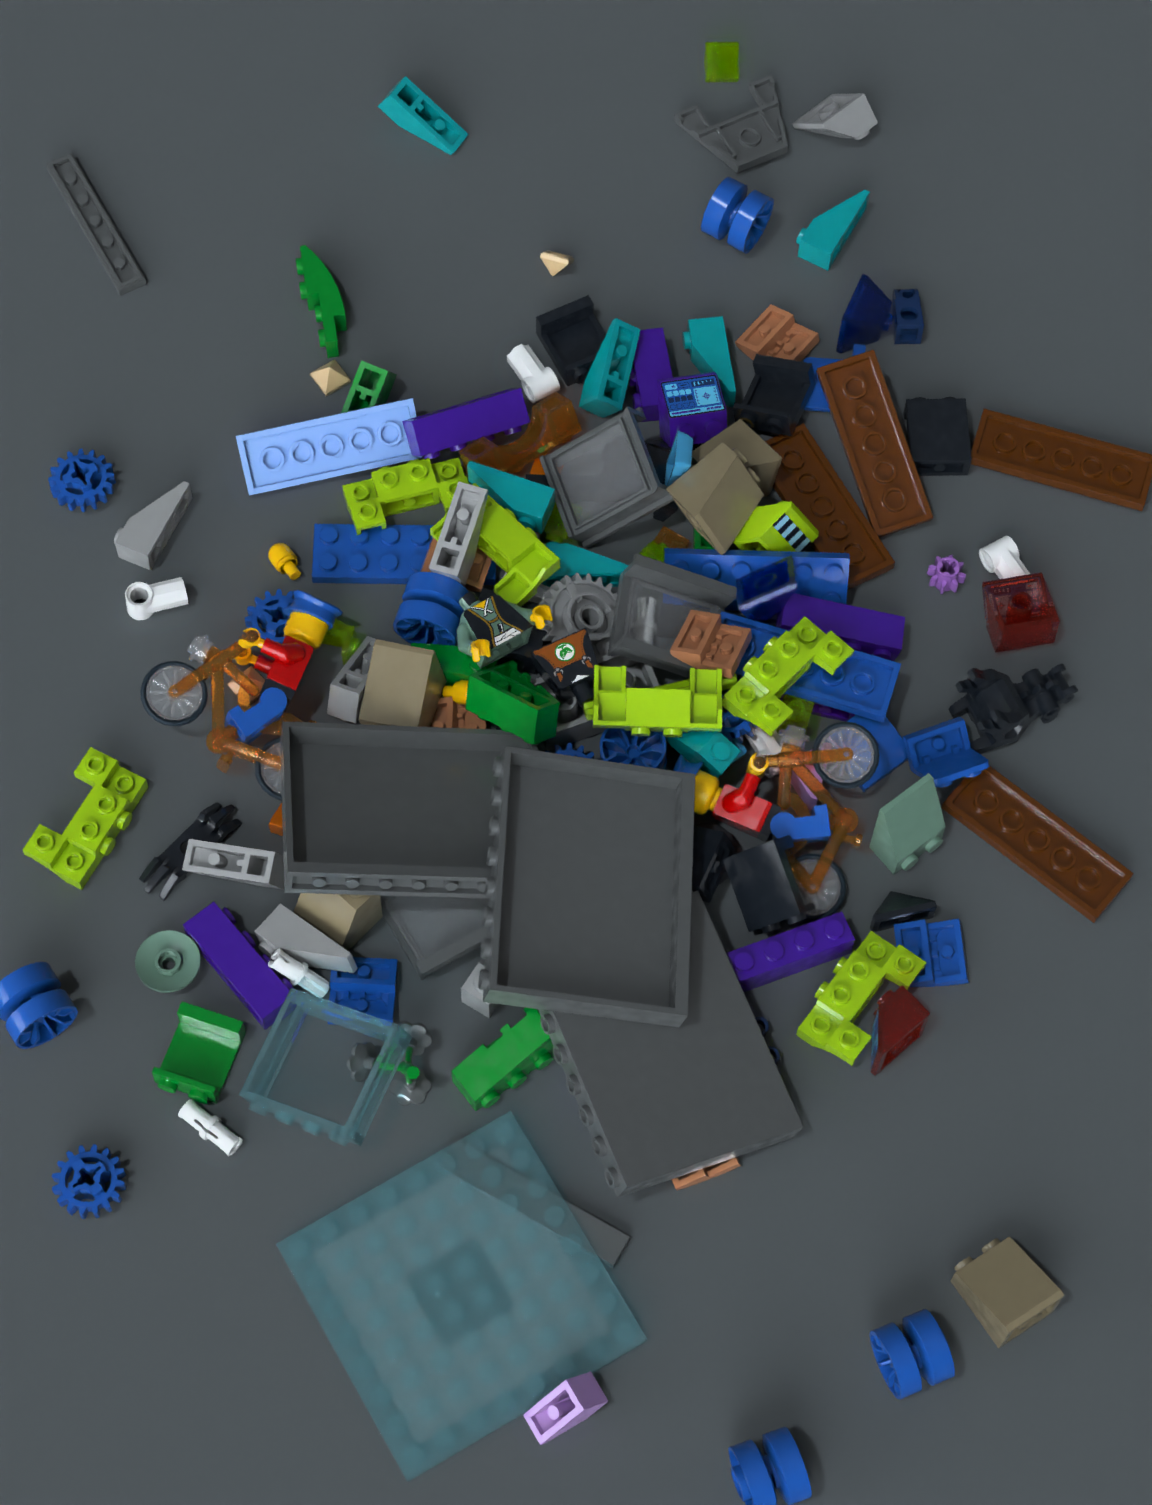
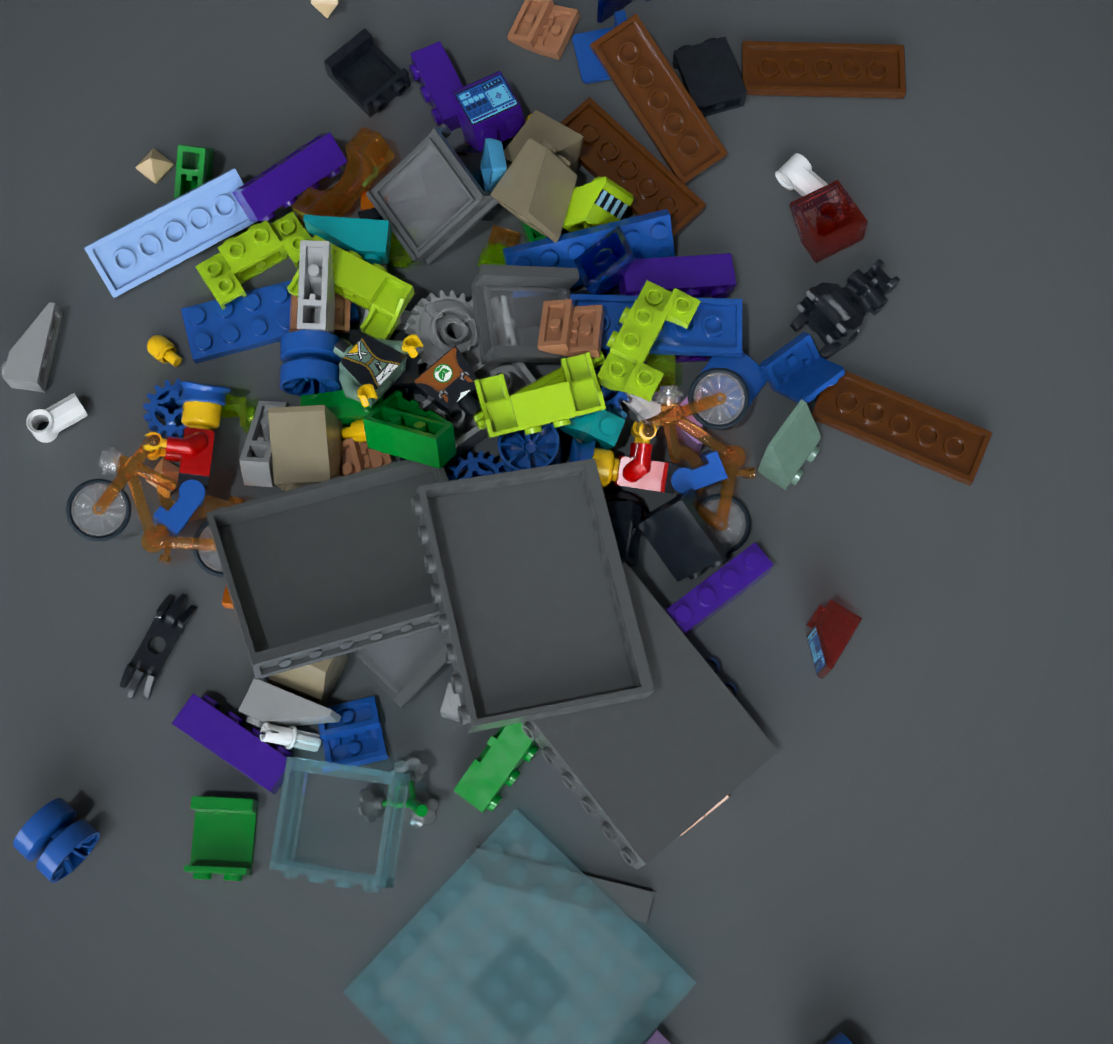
camera: 15 degrees left, 10 degrees up
lime bracket [23,747,148,890] -> none
blue gear [52,1144,126,1219] -> none
sand green dish [135,930,201,993] -> none
white pin [178,1099,243,1156] -> none
light grey slope [182,839,284,890] -> none
green slope [295,245,347,358] -> none
white piece [507,344,560,403] -> none
teal slope [541,542,629,587] -> none
teal slope [579,318,641,418] -> none
teal slope [682,316,736,407] -> none
black panel [732,354,816,436] -> none
lime bracket [796,931,926,1066] -> none
black slope [870,891,937,932] -> none
blue wheel [870,1309,955,1400] -> none
blue slope [894,918,969,987] -> none
medium lavender gear [927,555,966,594] -> none
dark tan slope [951,1236,1065,1348] -> none

